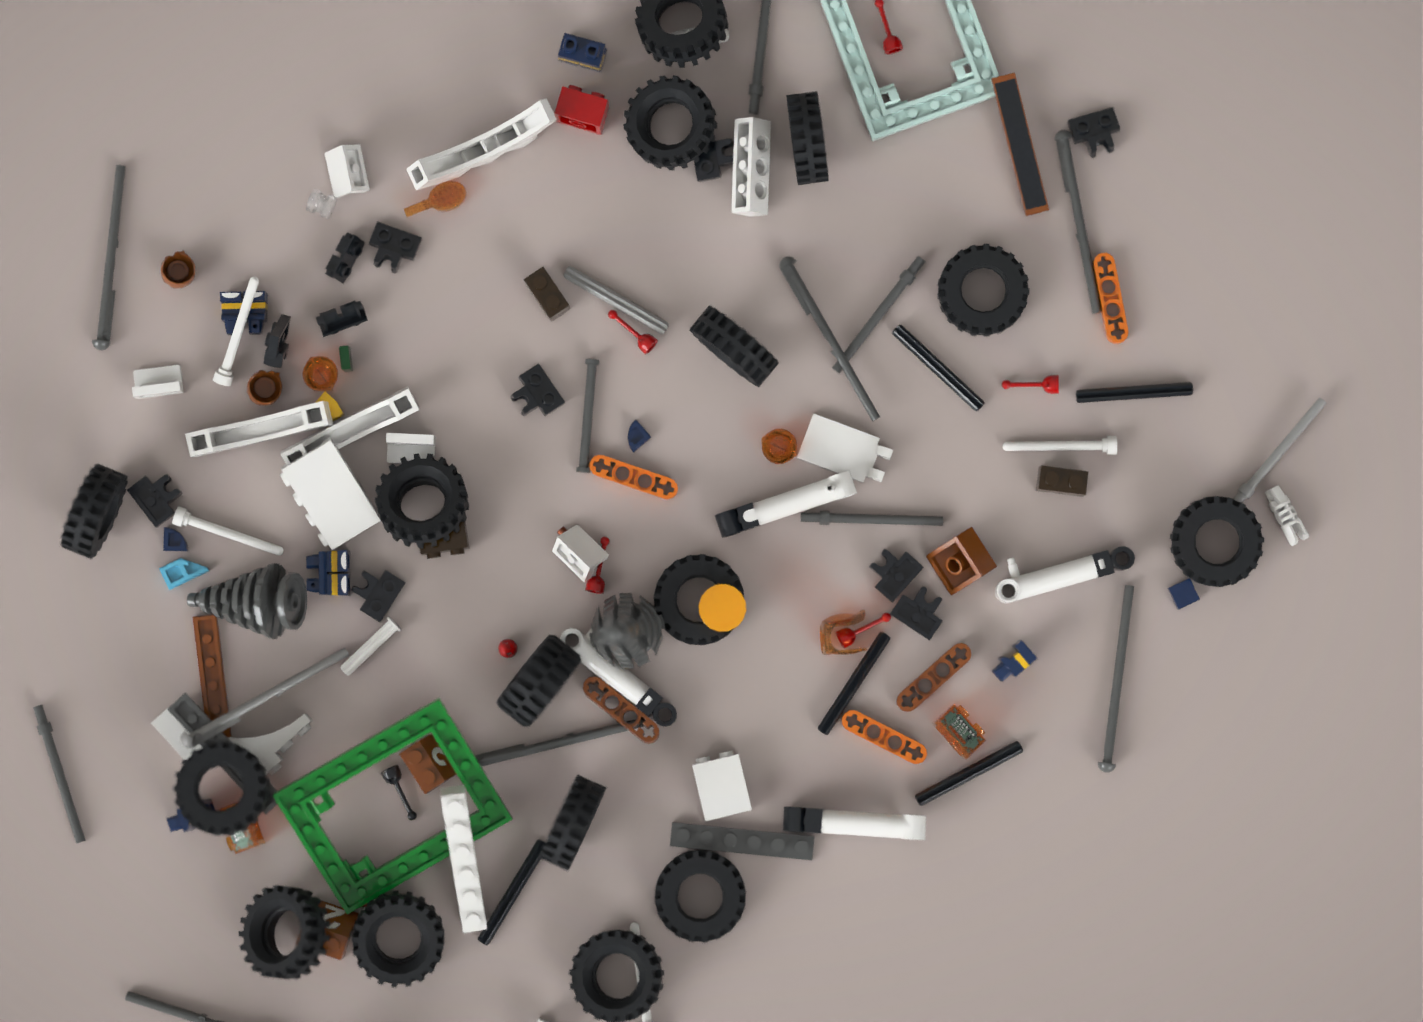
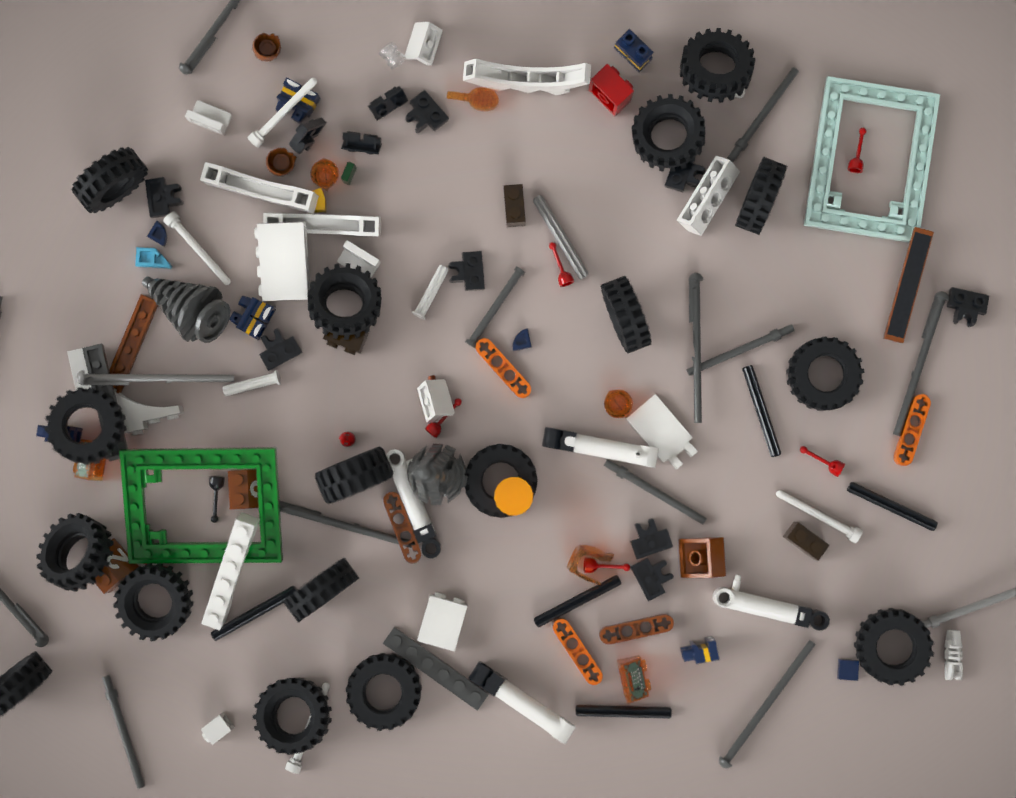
camera: 35 degrees right, 0 degrees up
none -> white axle [412,265,448,320]

